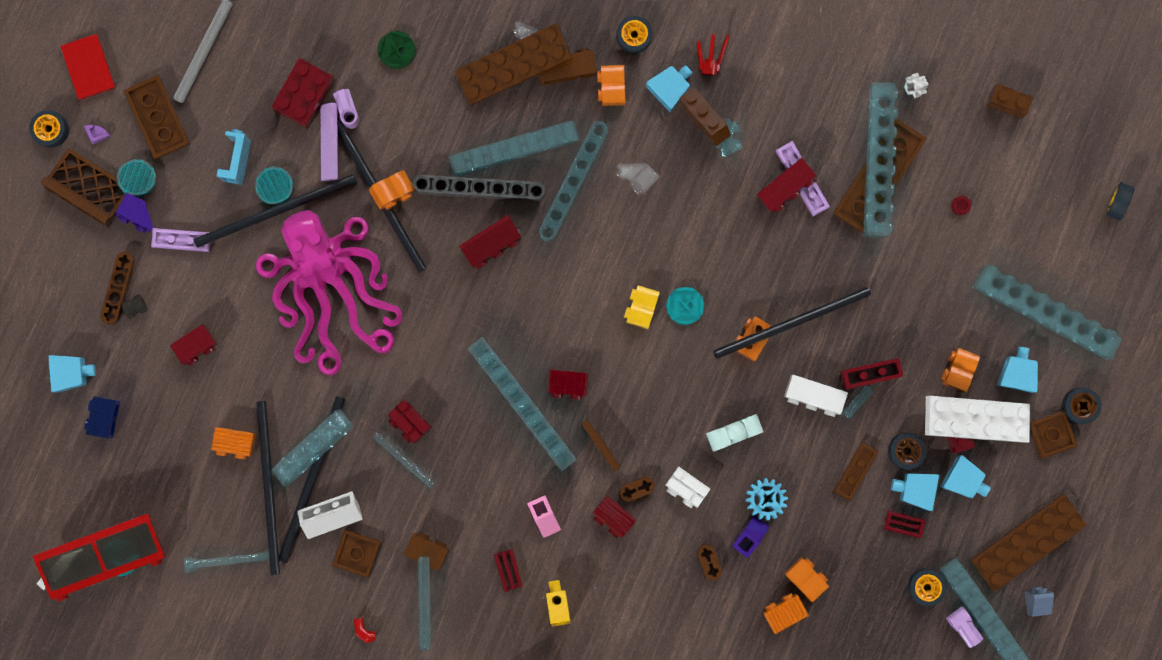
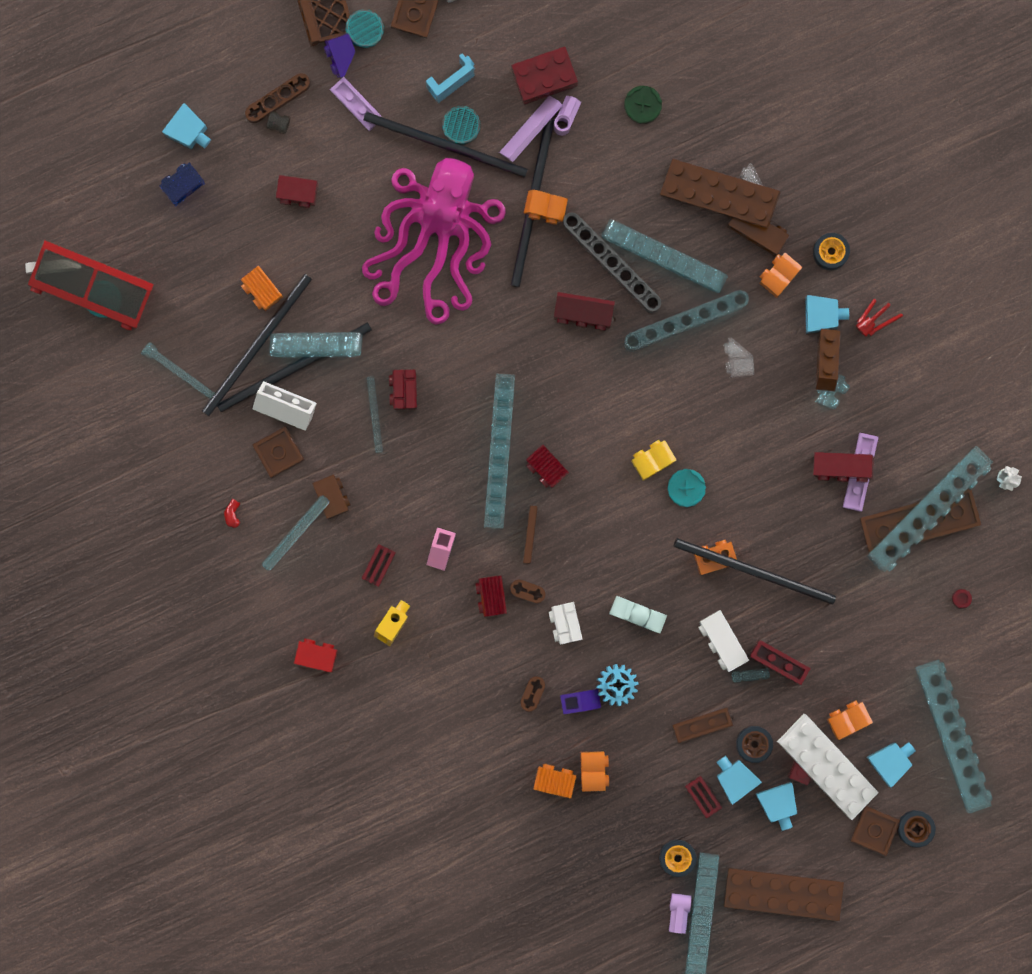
camera: 45 degrees right, 0 degrees up
sand blue slope [1025,587,1054,617] -> none

